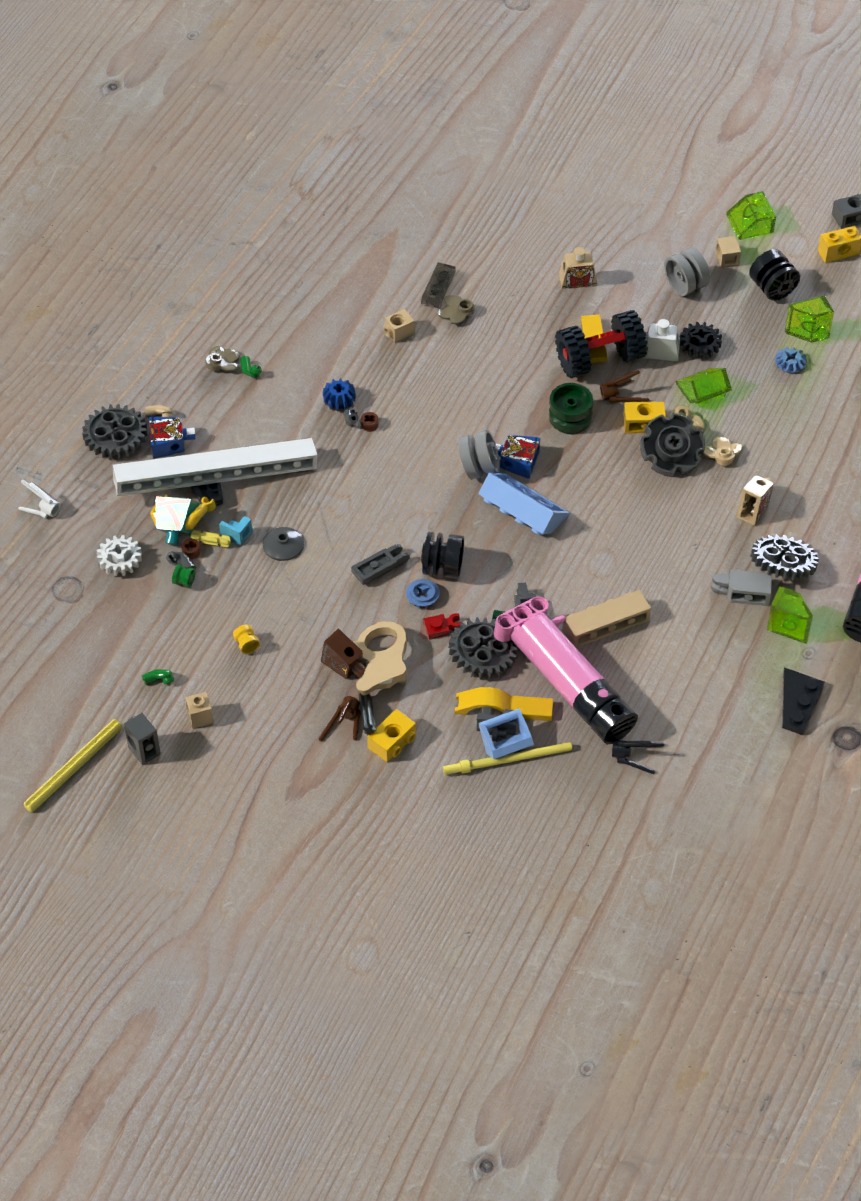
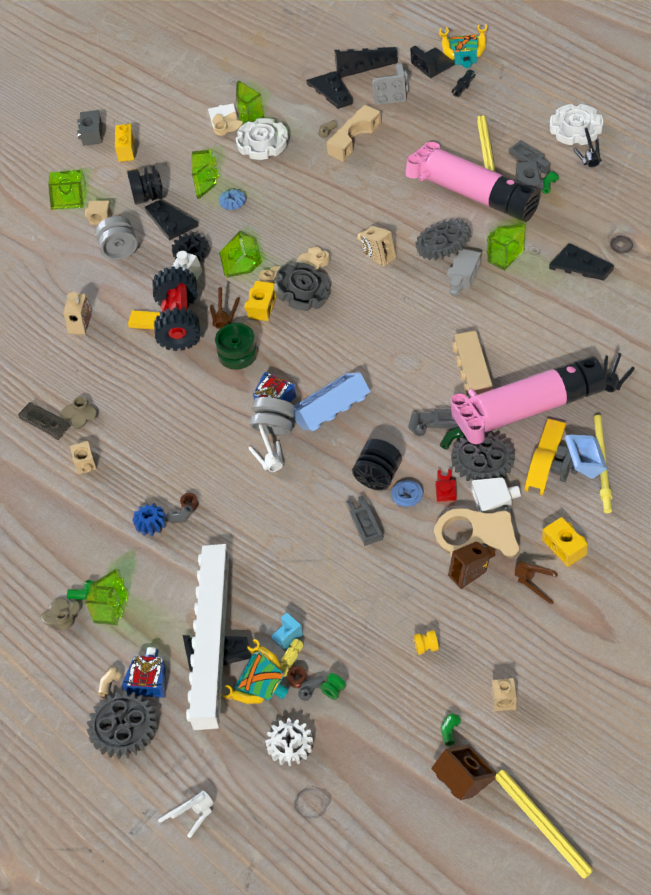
camera: 70 degrees left, 0 degrees up
dark grey brick [124,713,161,765] -> none
dark grey dish [263,527,304,561] -> none
pearl dark grey axle [359,693,376,735] -> none
none -> clear neon green slope [86,569,128,625]
none -> black wing [145,200,199,241]
none -> white plant [249,424,284,472]
none -> dark grey arm [408,412,426,437]
none -> reddish brown slope [431,744,497,801]
none -> white torso [472,478,521,513]

